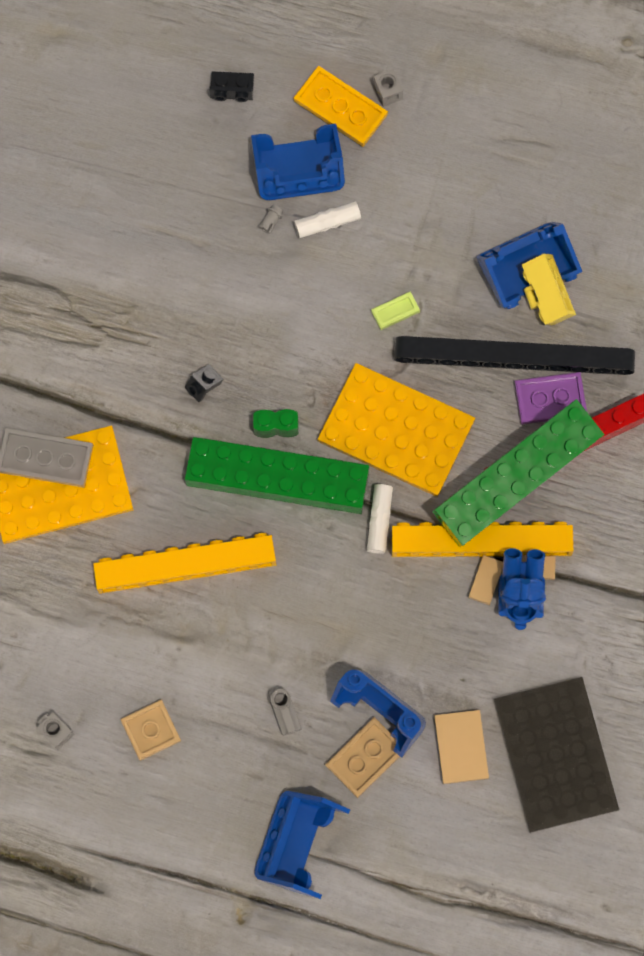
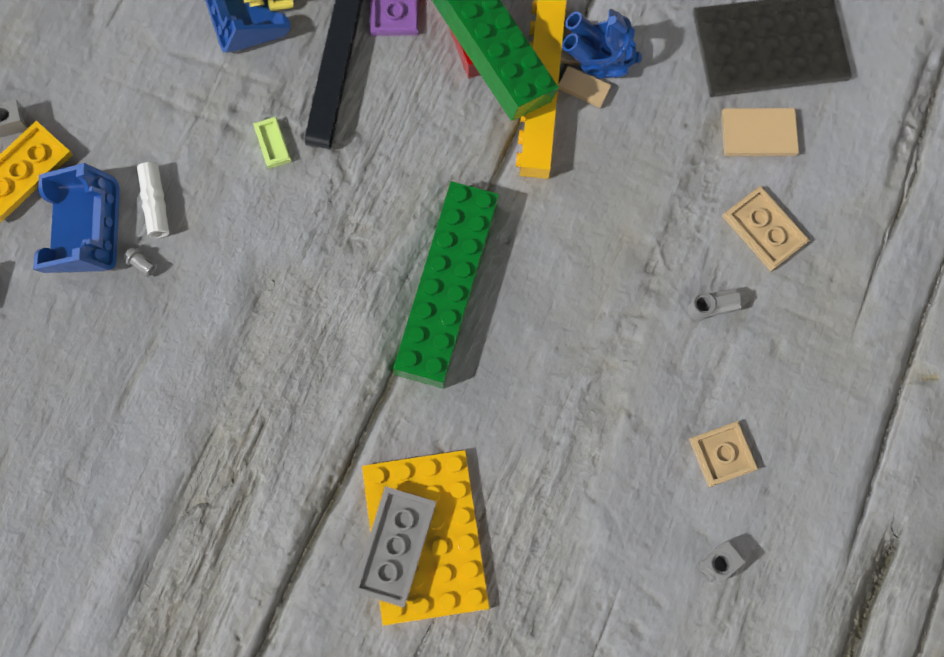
camera: 90 degrees left, 0 degrees up
yellow brick [93,533,277,594] -> none
black bracket [185,364,223,402] -> none
green brick [253,409,299,438] -> none
blue windscreen [255,791,350,899] -> none
yellow plate [317,363,475,497] -> none
blue windscreen [330,670,426,758] -> none
white axle [367,484,393,554] -> none

